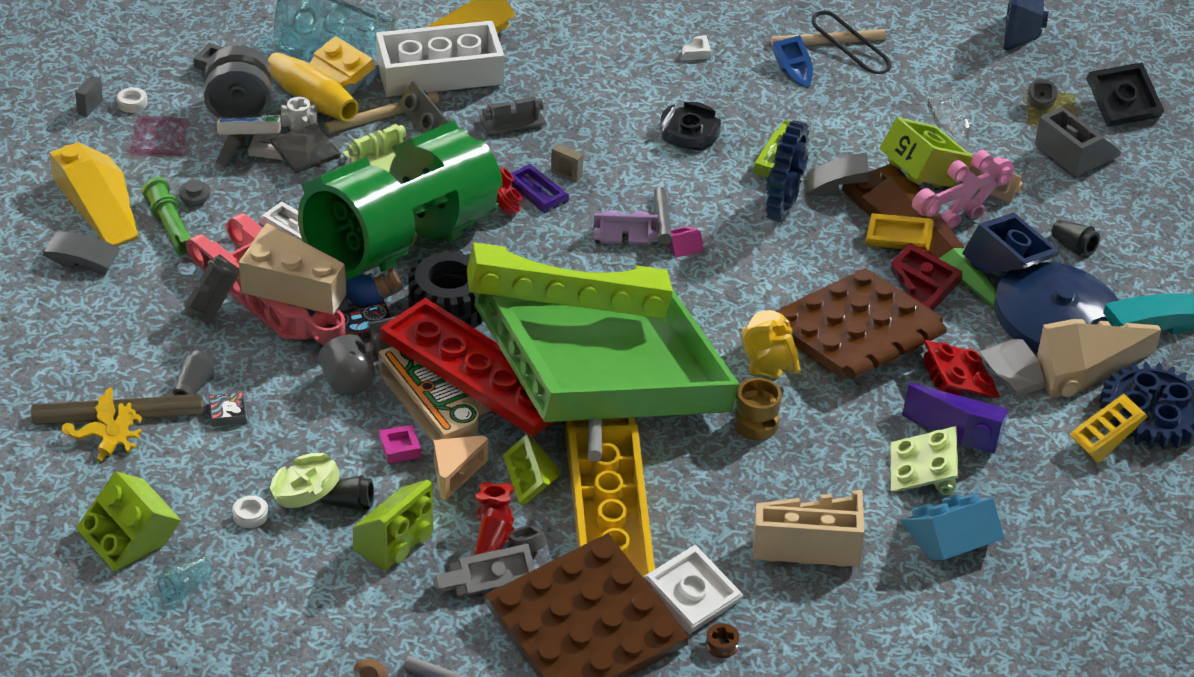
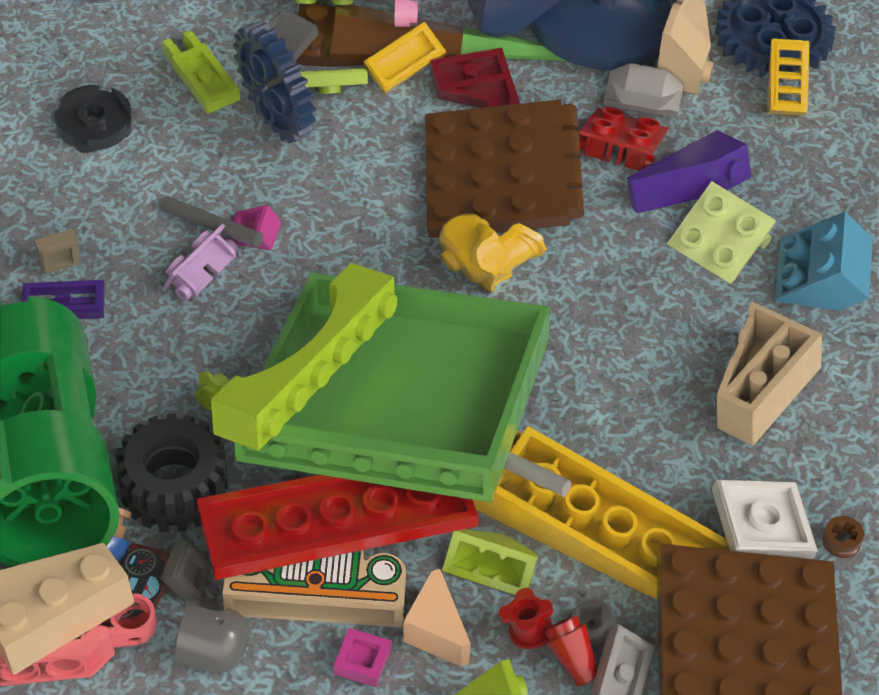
camera: 55 degrees left, 10 degrees up
pearl gold wheel [734,378,782,440] -> none
none -> lime plate [300,68,368,94]

